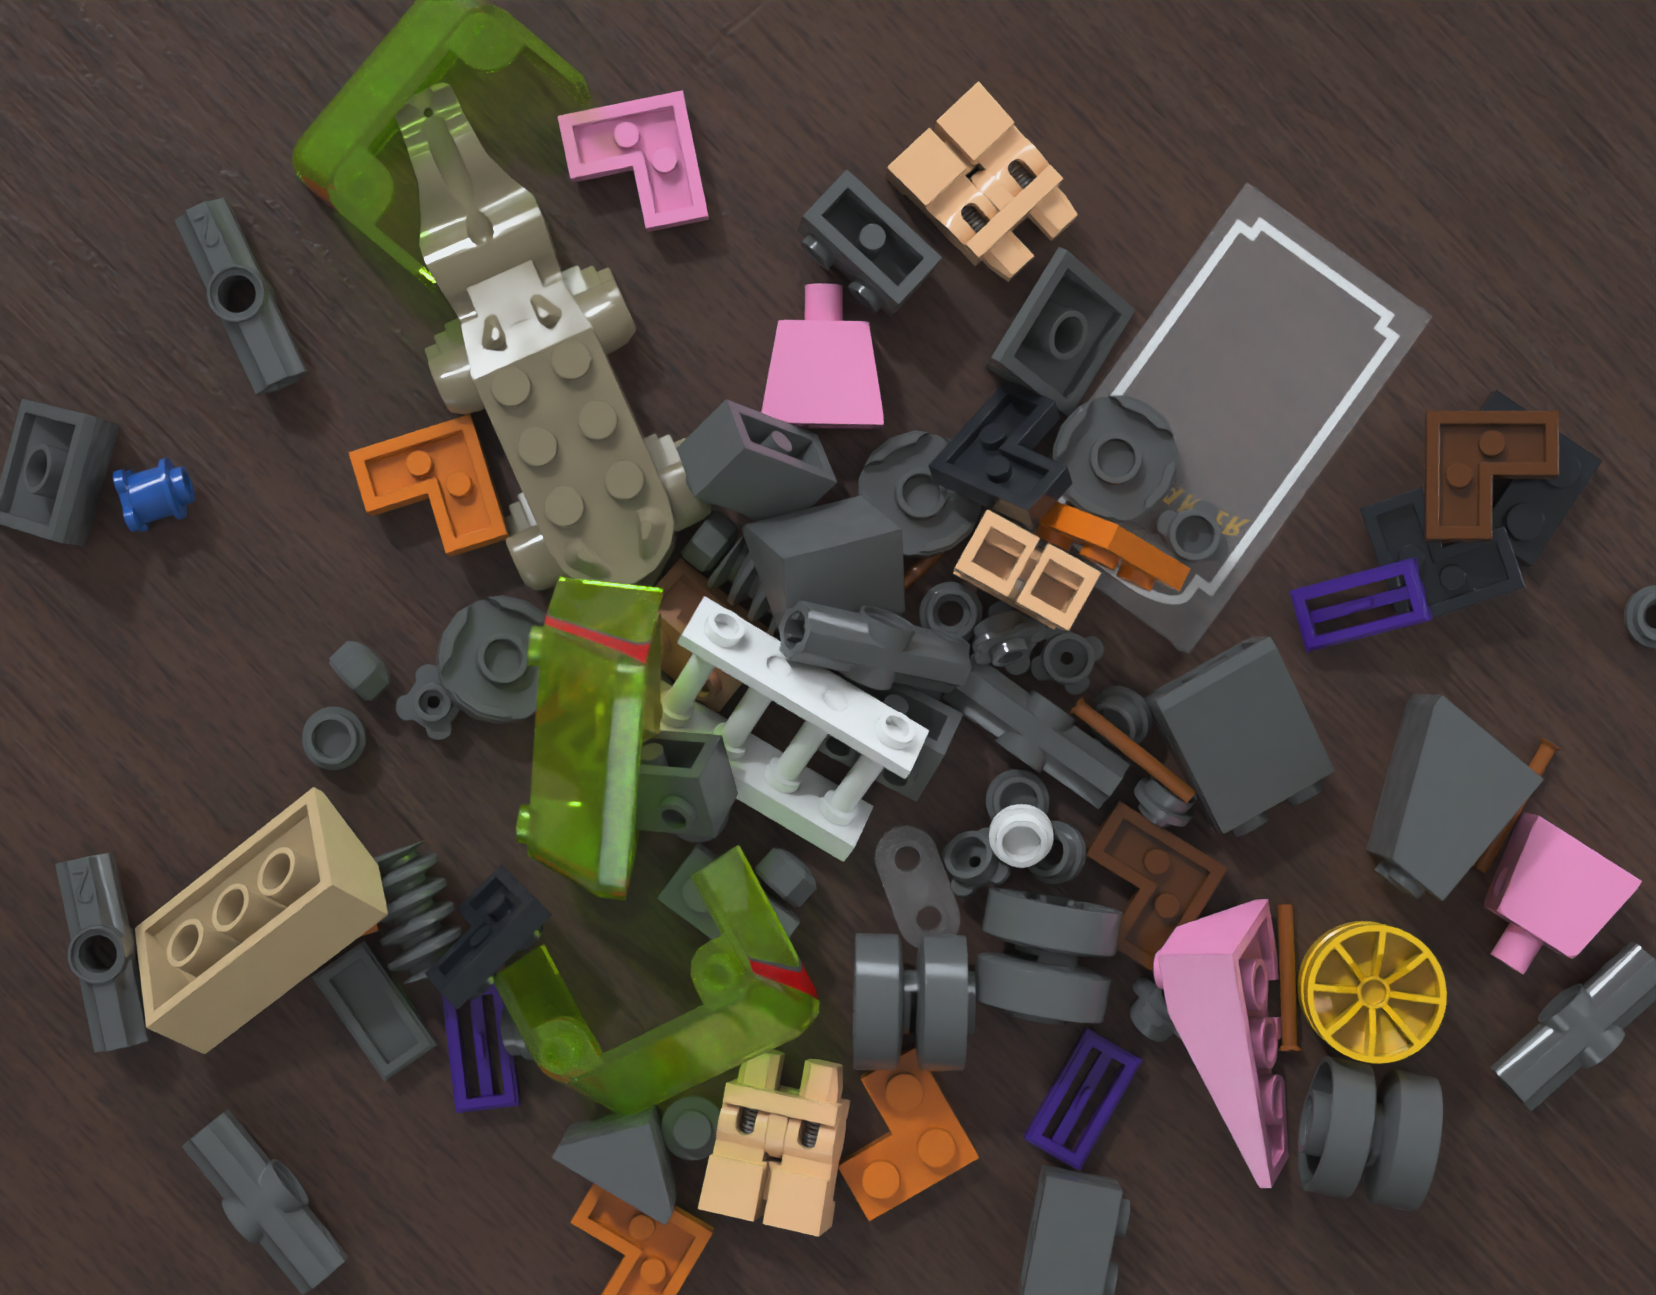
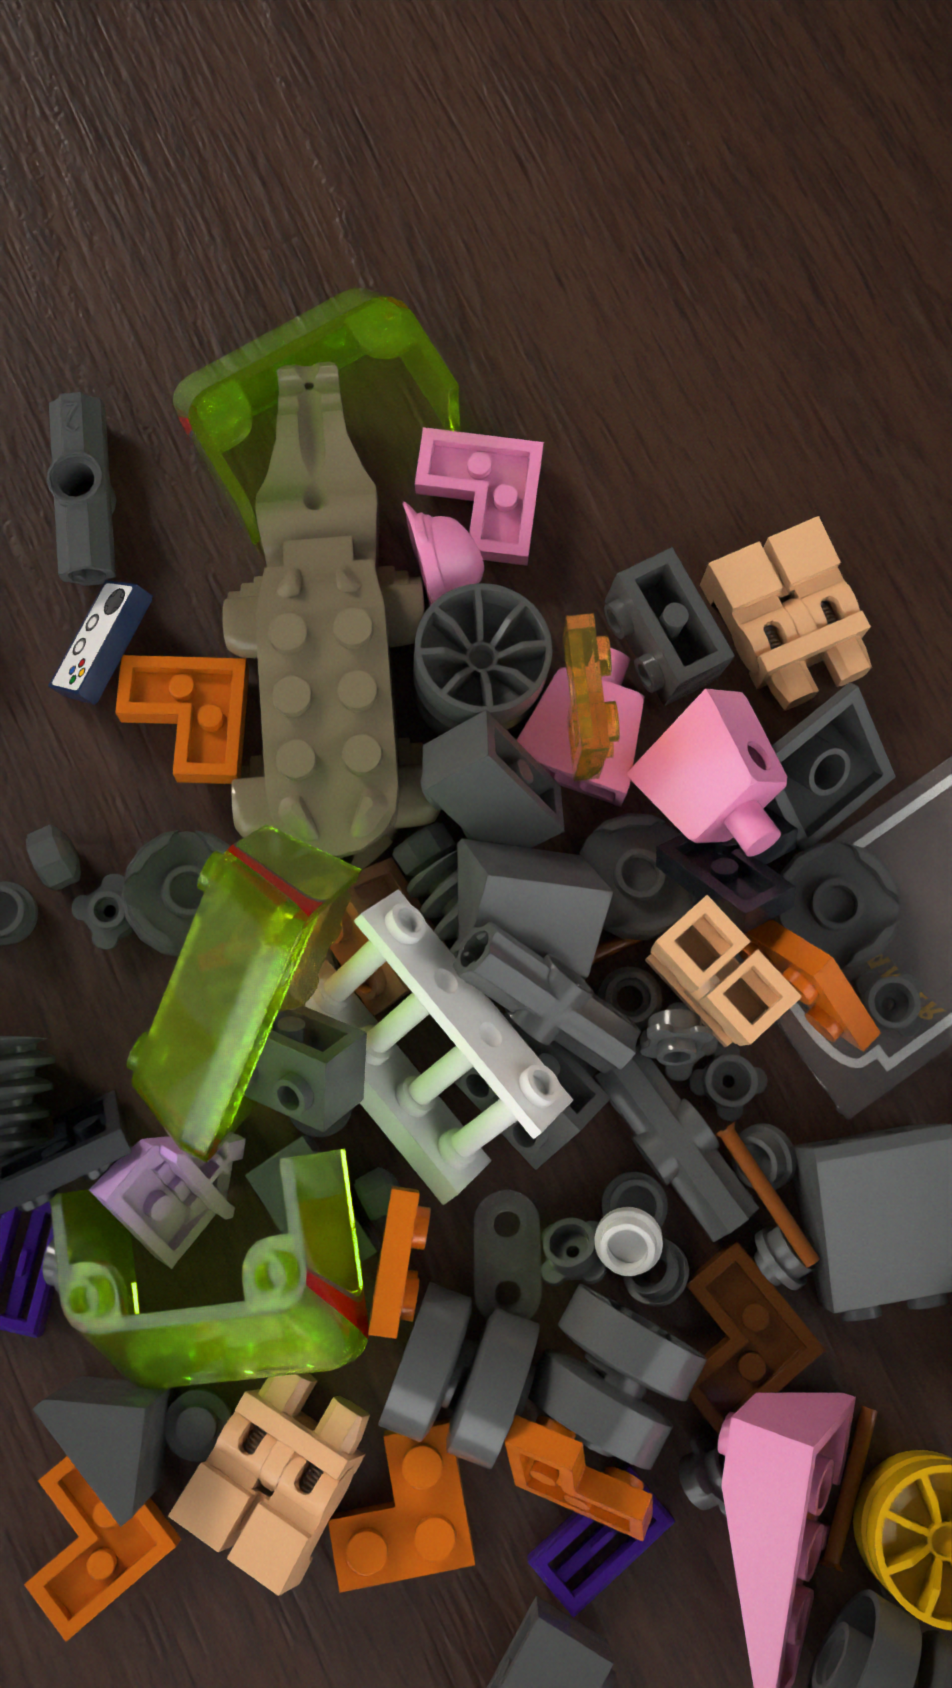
camera: 20 degrees right, 10 degrees down
none -> tile [48,580,153,705]
none -> slope [89,1134,246,1269]
none -> orange plate [368,1186,431,1339]
none -> bright pink hat [403,502,484,606]
none -> dark grey wheel [412,583,552,737]
none -> orange plate [504,1415,653,1541]
none -> clear yellow plate [563,613,620,781]
none -> bright pink torso [626,689,787,857]

